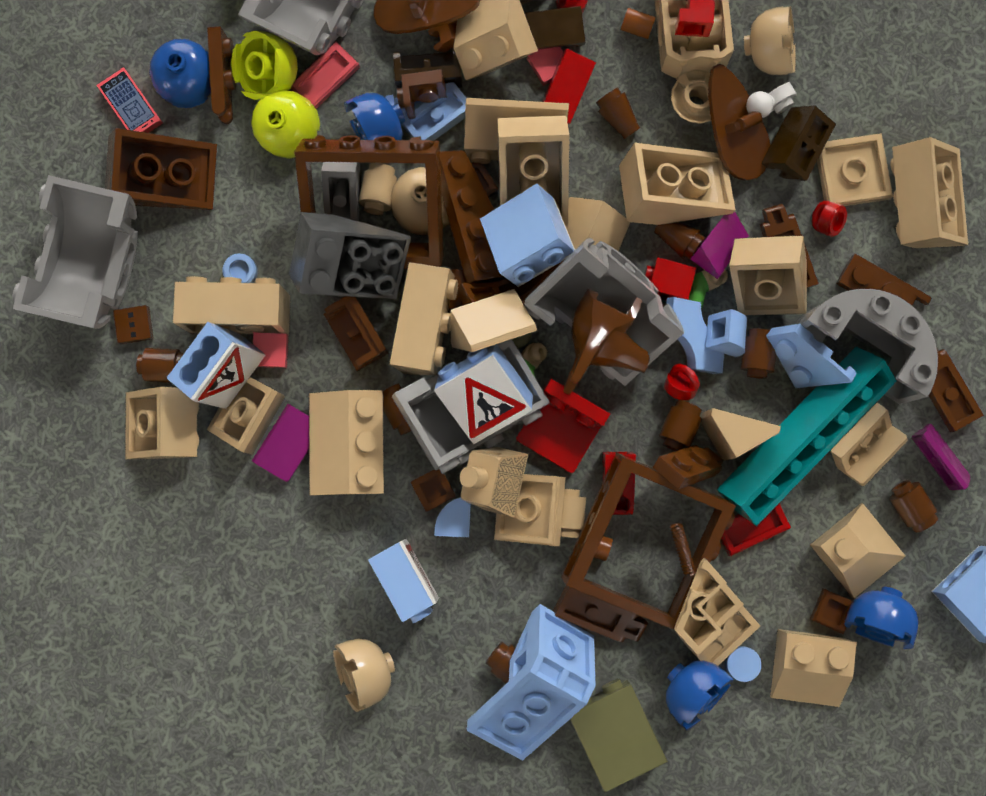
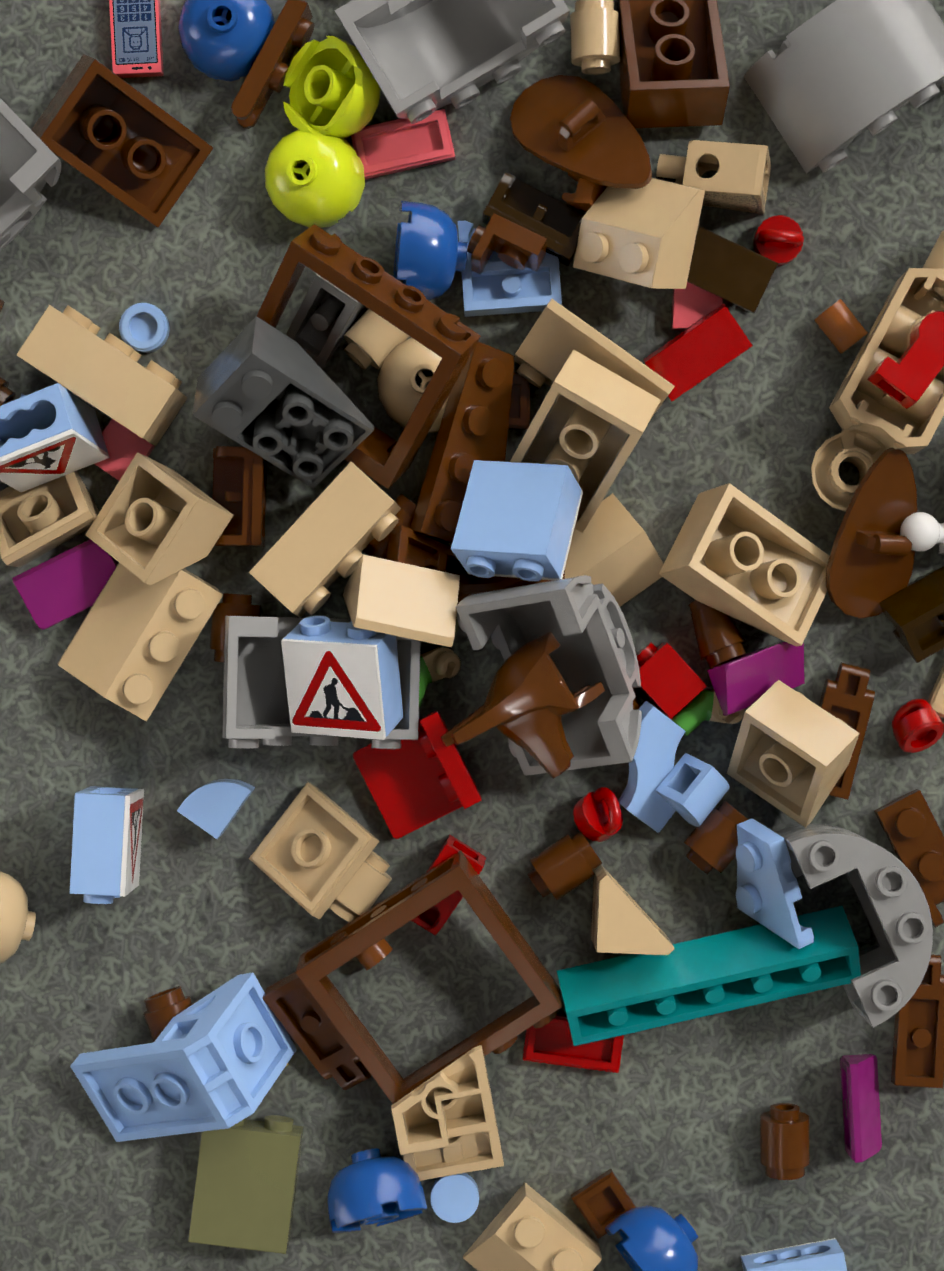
camera: 40 degrees right, 5 degrees up
reddish brown plate [411,469,456,512] -> none
tan torso [460,447,528,517] -> none
reddish brown cone [596,87,640,139] -> none
reddish brown hinge [653,445,724,489] -> none
reddish brown piece [670,523,696,577] -> none
tan slope [810,503,906,598] -> none
tan bracket [831,403,908,486] -> none
none -> tan slope [85,452,233,585]

